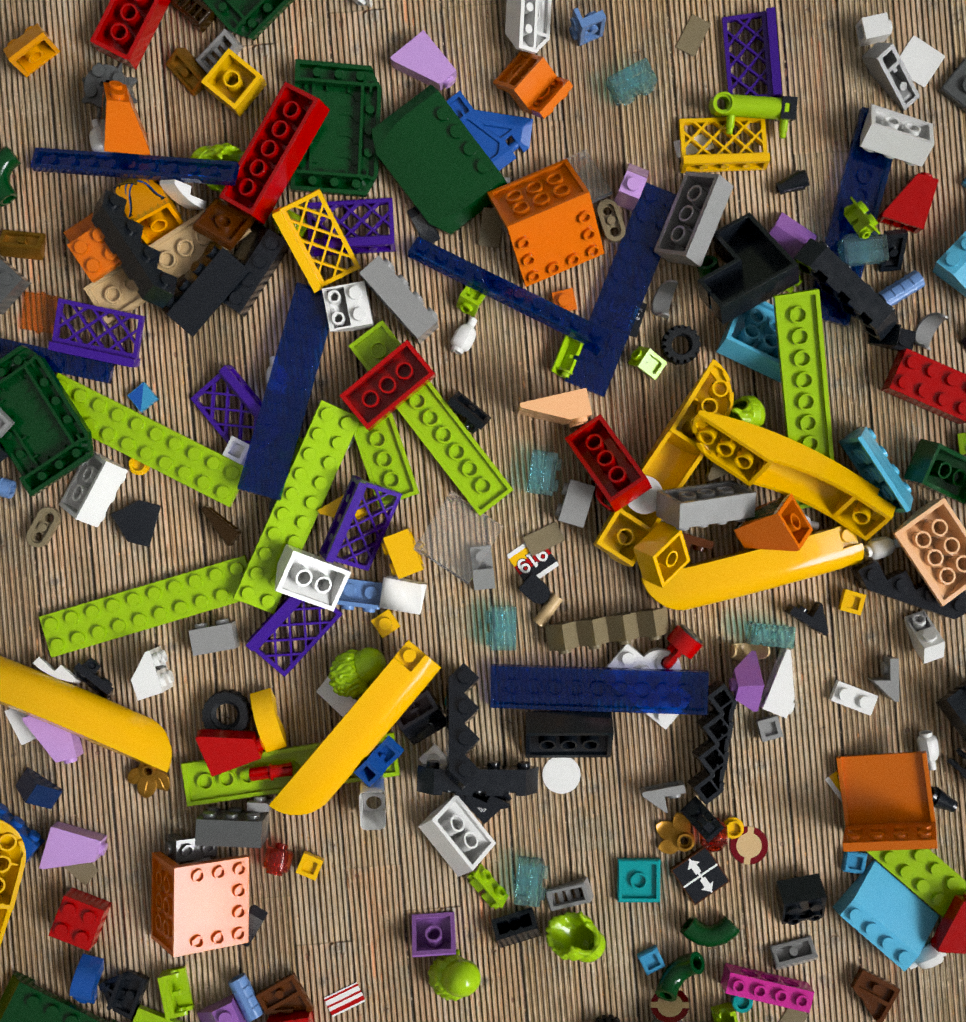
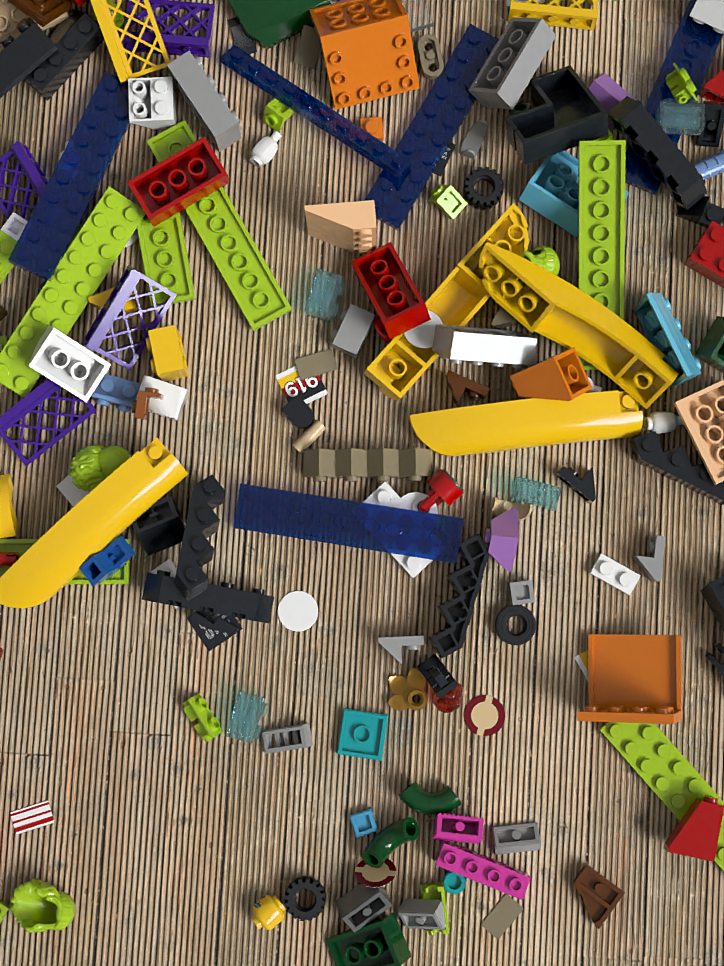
camera: 15 degrees right, 5 degrees down
yellow plate [296,851,324,881] -> none
white piece [359,776,386,830] -> none
yellow plate [371,609,401,638] -> none
medium lavender slope [412,912,456,957] -> none
clear piece [414,491,504,584] -> none
white slope [418,794,496,877] -> none
lime hair [427,949,481,1001] -> none
black hinge [447,391,491,434] -> none
light grey slope [469,546,496,591] -> none
clear light blue brick [486,605,516,651] -> none
black brick [491,907,541,948] -> none
black slope [525,710,614,758] -> none
lime hair [545,911,606,963] -> none
lime hinge [551,331,585,379] -> none
lavender slope [614,163,649,212] -> none
yellow brick [633,521,691,588] -> none
black tile [670,844,730,905] -> none
yellow plate [722,817,744,839] -> none
white slope [759,647,795,719] -> none
black cone [775,169,810,195] -> none
black slope [775,873,827,925] -> none
medium azure slope [833,859,939,972] -> none
yellow plate [838,589,866,616] -> none
dark azure tile [841,851,868,875] -> none
white slope [904,610,945,664] -> none
white plant [909,943,947,969] -> none
white plant [917,730,939,771] -> none
black cone [931,786,958,812] -> none
none -> dark orange bracket [132,387,164,420]
none -> dark pink brick [432,813,484,844]
none -> black tyre [495,605,536,645]

